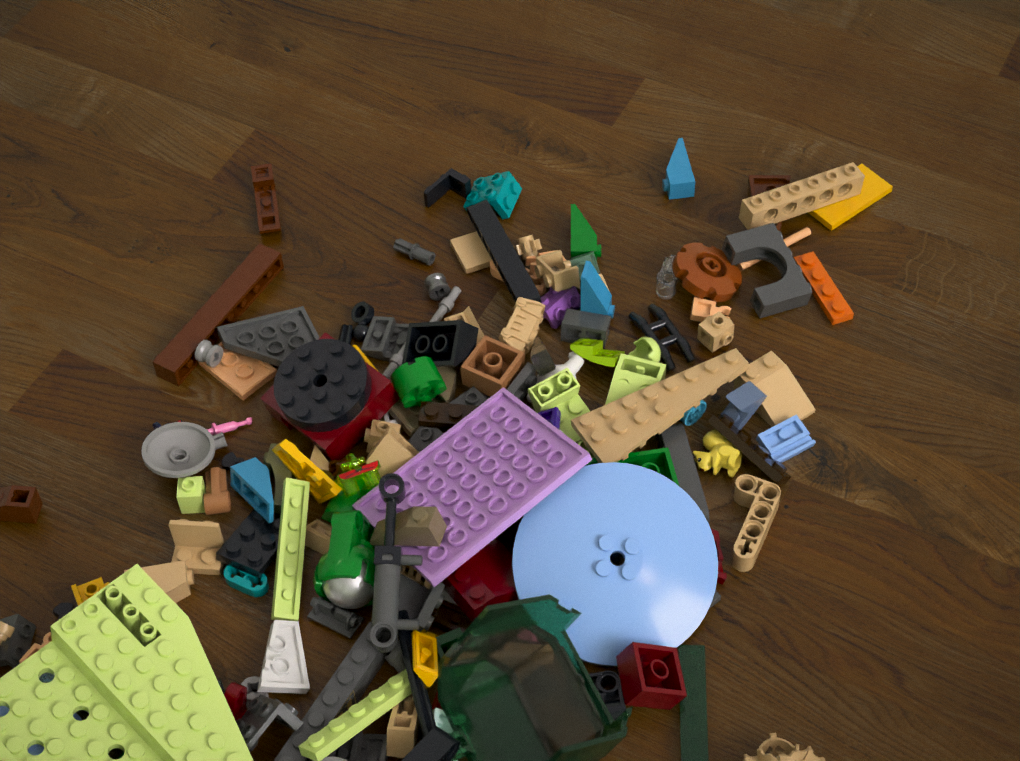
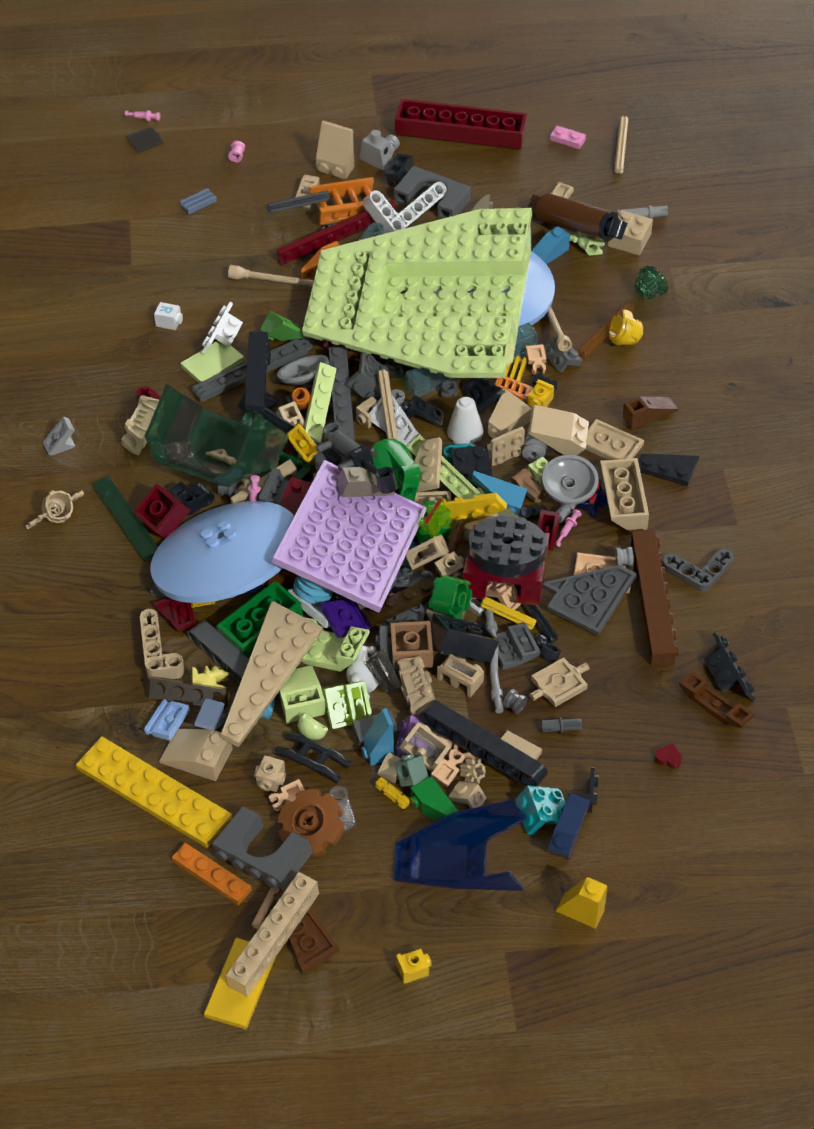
camera: 145 degrees right, 0 degrees up
dark red beam [224,682,247,721] -> none
dark azure slope [662,138,695,200] -> none
none -> yellow plate [76,737,232,848]
none -> tan hand [206,449,244,467]
none -> orange brick [292,388,311,411]
none -> tan bracket [356,397,377,429]
none -> yellow axle [375,777,410,809]
none -> tan axle [377,370,398,440]
none -> clear blue windscreen [394,800,526,891]
none -> yellow brick [396,949,431,984]
none -> black bracket [402,395,445,427]
none -> tan wing [414,437,442,492]
none -> white cone [447,397,483,444]
none -> tan bracket [449,781,486,812]
none -> light grey piece [522,425,547,463]
none -> tan slope [528,405,589,456]
none -> tan plate [529,658,589,707]
none -> dark red slope [538,509,560,550]
none -> dark blue slope [548,794,591,860]
none -> yellow slope [556,877,607,929]
none -> tan tile [585,419,644,460]
none -> tan slope [600,458,649,531]
none -> black wing [638,453,699,486]
none -> dark red tile [655,743,682,768]
none -> dark grey beam [662,549,734,592]
none -> black bracket [704,632,756,701]

